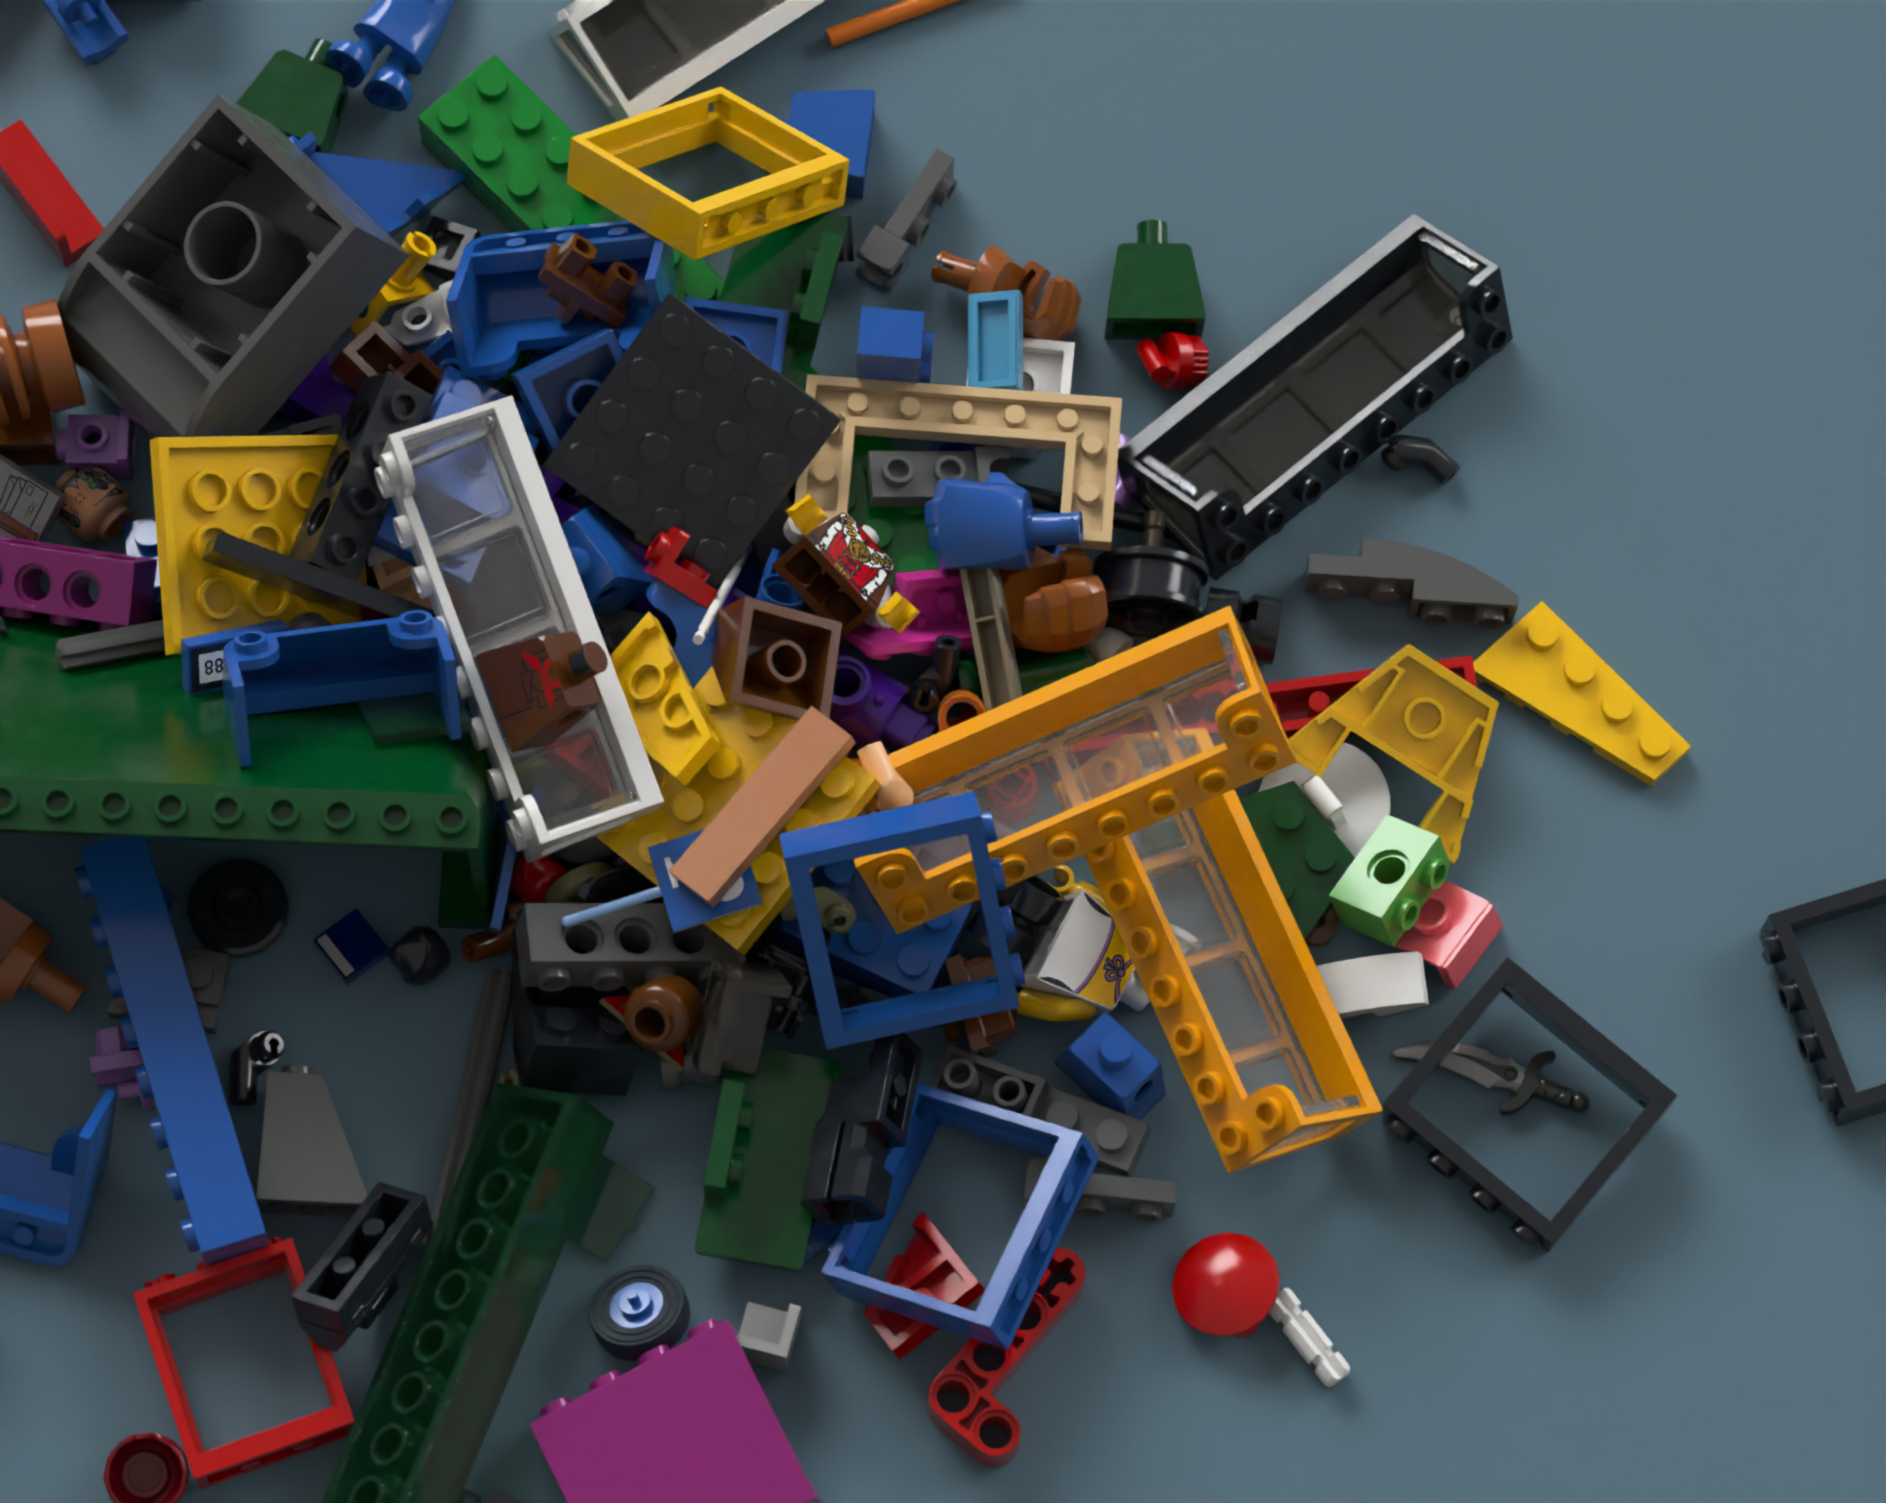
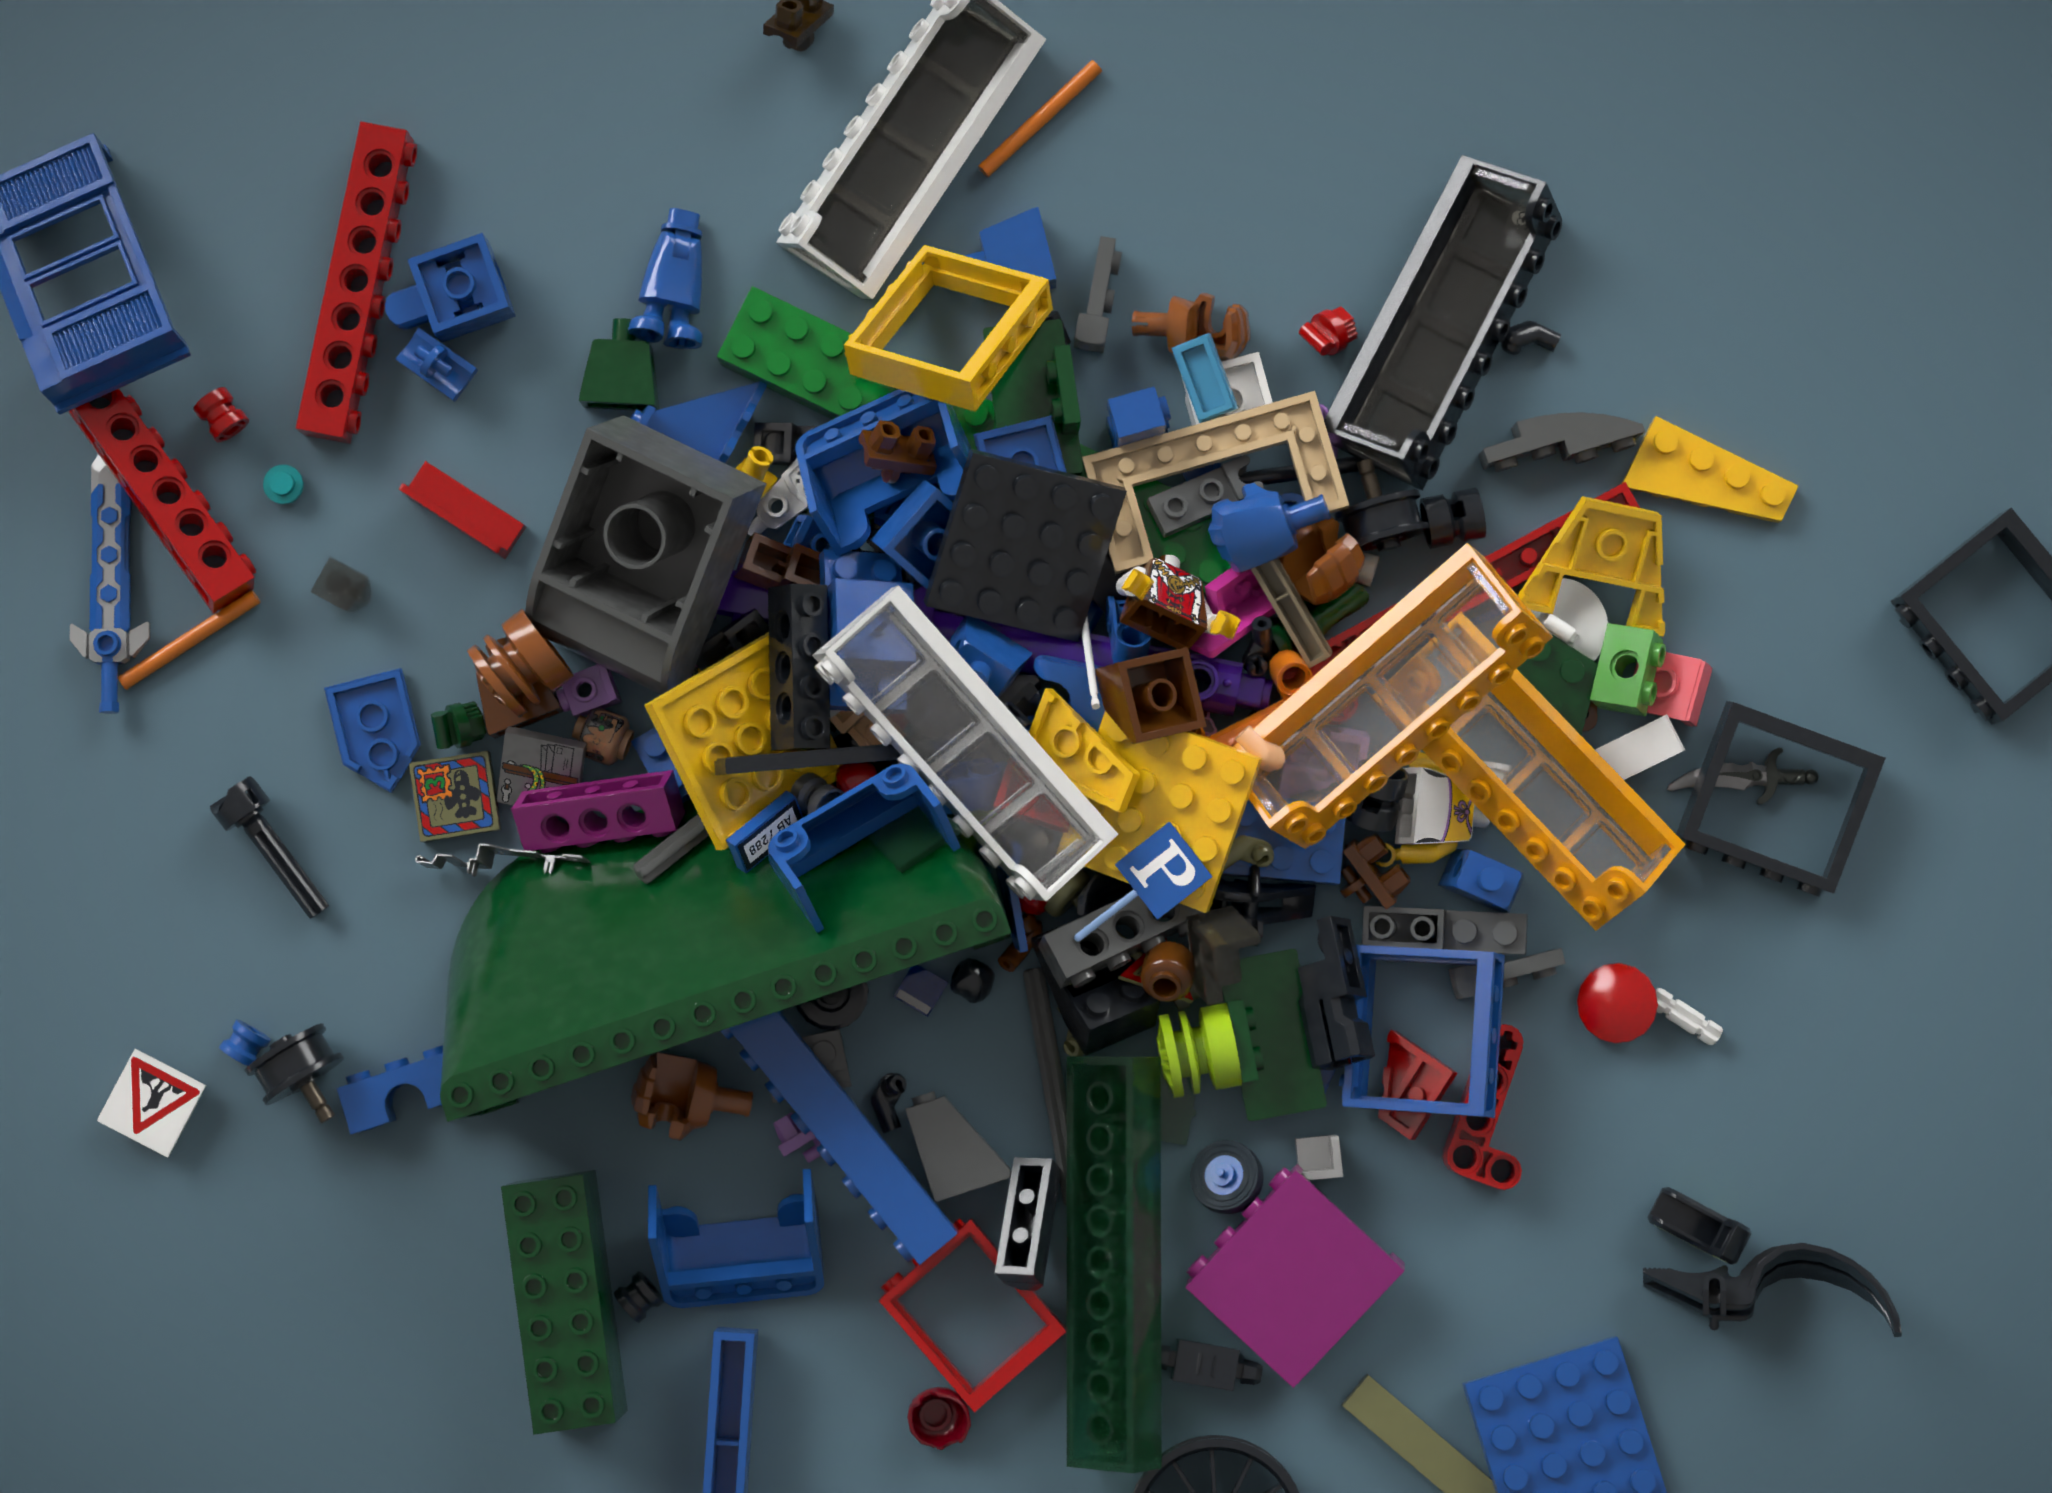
camera: 15 degrees left, 15 degrees up
reddish brown torso [476,631,608,752] -> none
red bracket [644,527,718,609] -> none
nougat tile [669,706,856,908] -> none
blue window [779,791,1025,1050] -> none
dark green torso [1104,219,1205,340] -> none
none -> lime wheel [1156,1003,1242,1098]

